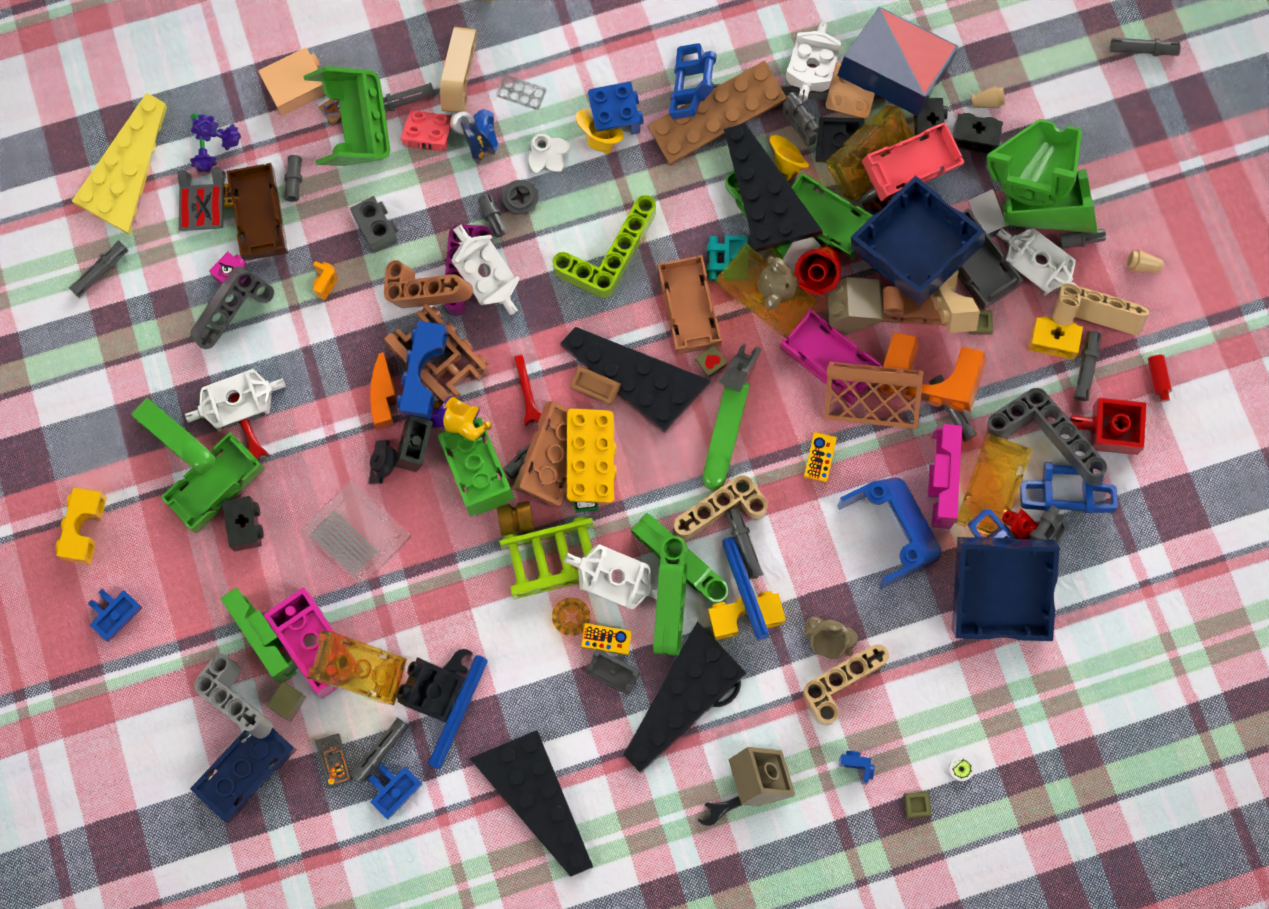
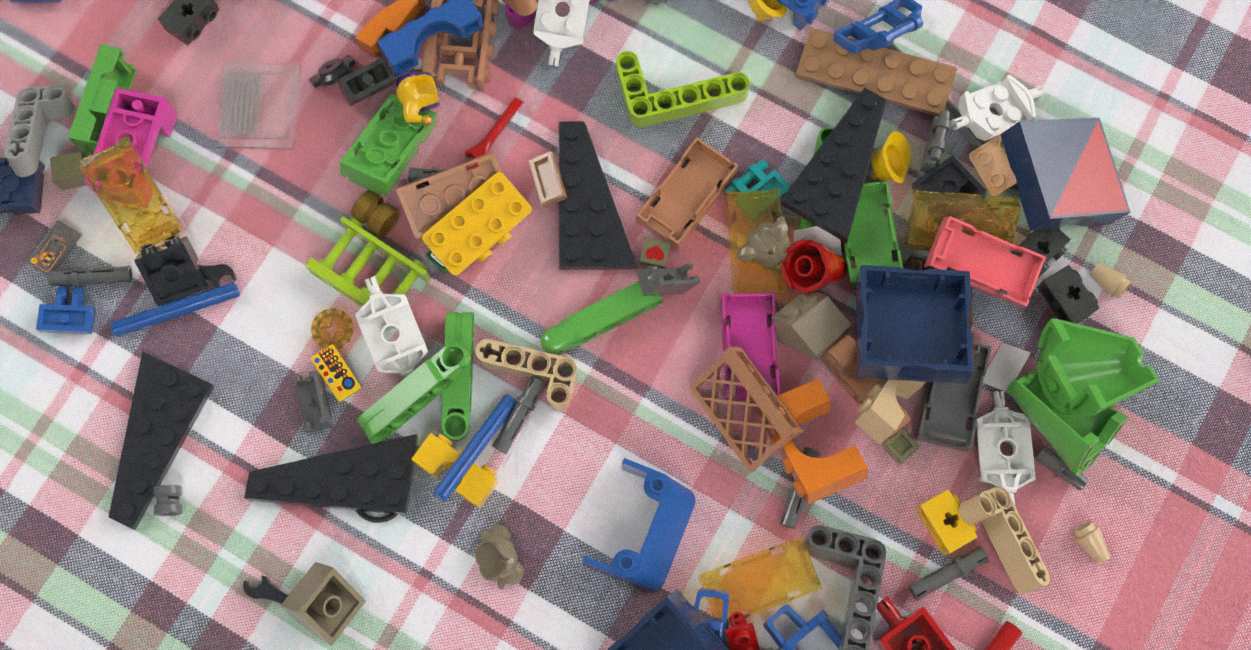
camera: 45 degrees right, 0 degrees up
tan beam [803,644,889,726] -> none
tile [804,432,837,483] -> none
dark pink piece [928,424,962,529] -> none
none -> dark grey wheel [154,485,182,516]

